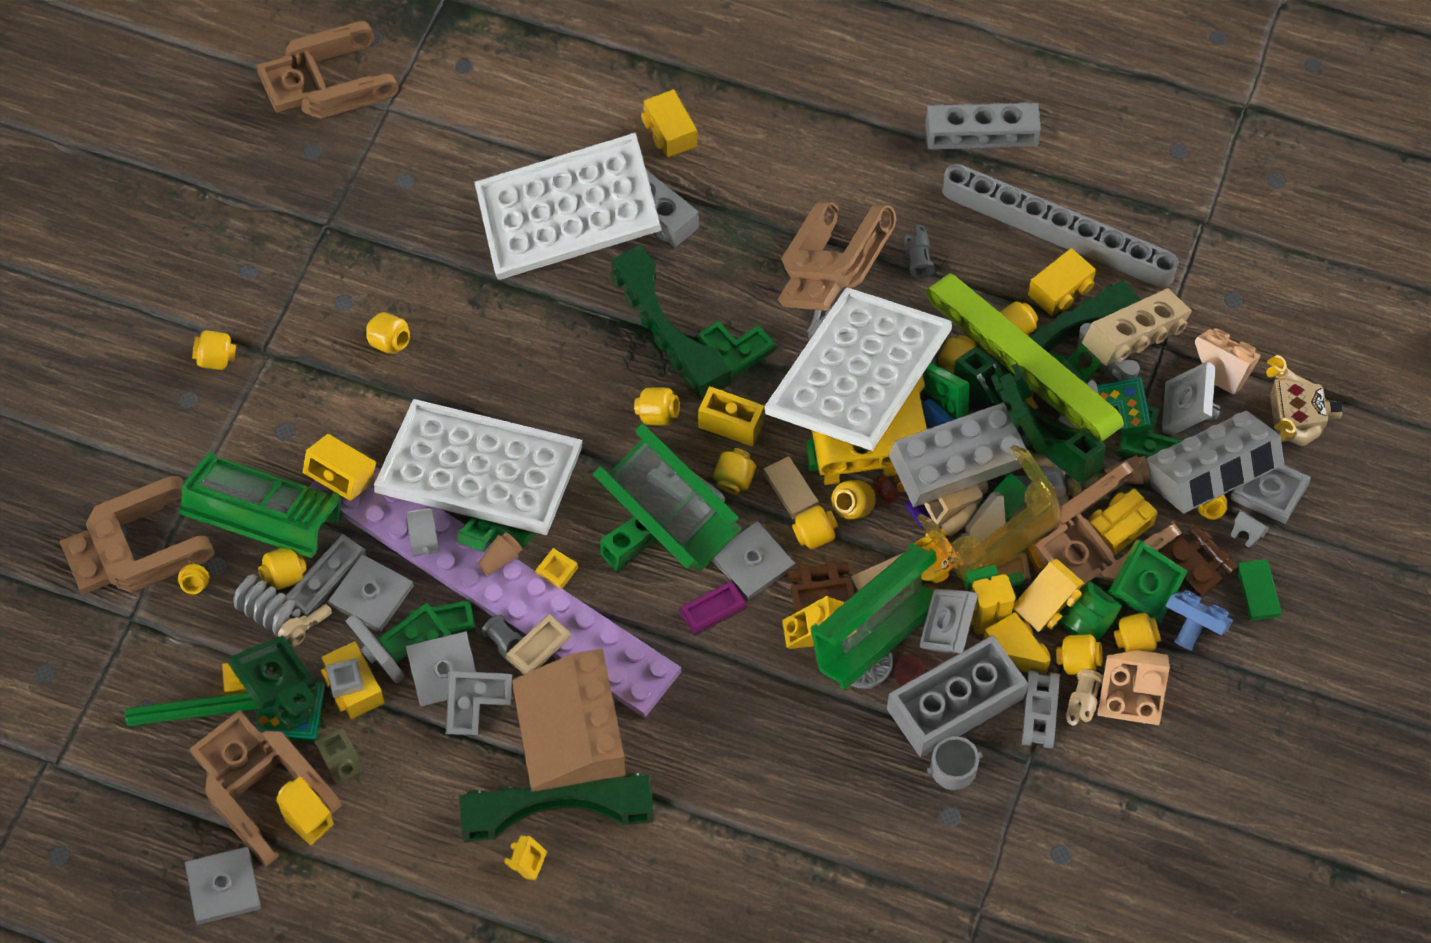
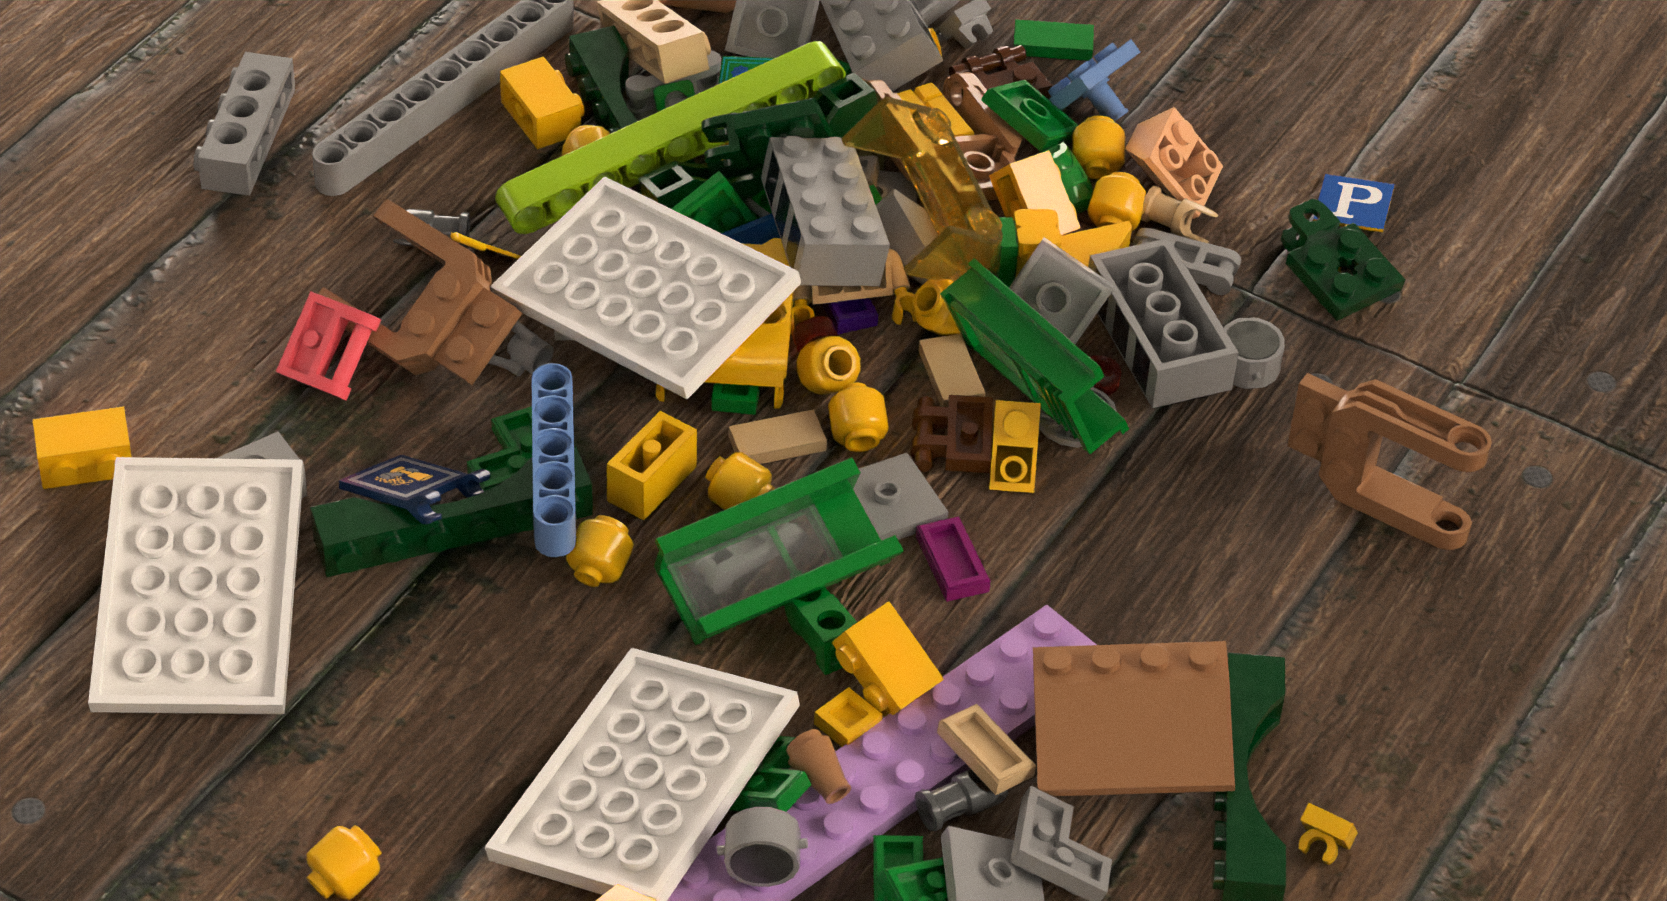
camera: 80 degrees left, 15 degrees down
none -> coral plate [276,291,381,401]
none -> dark blue flag [339,455,491,524]
none -> yellow piece [450,232,521,260]
none -> medium blue beam [531,363,576,557]
none -> yellow brick [832,601,944,717]
none -> dark green plate [1281,199,1406,321]
none -> medium nougat plate [1287,373,1492,550]
none -> blue piece [1313,174,1395,273]

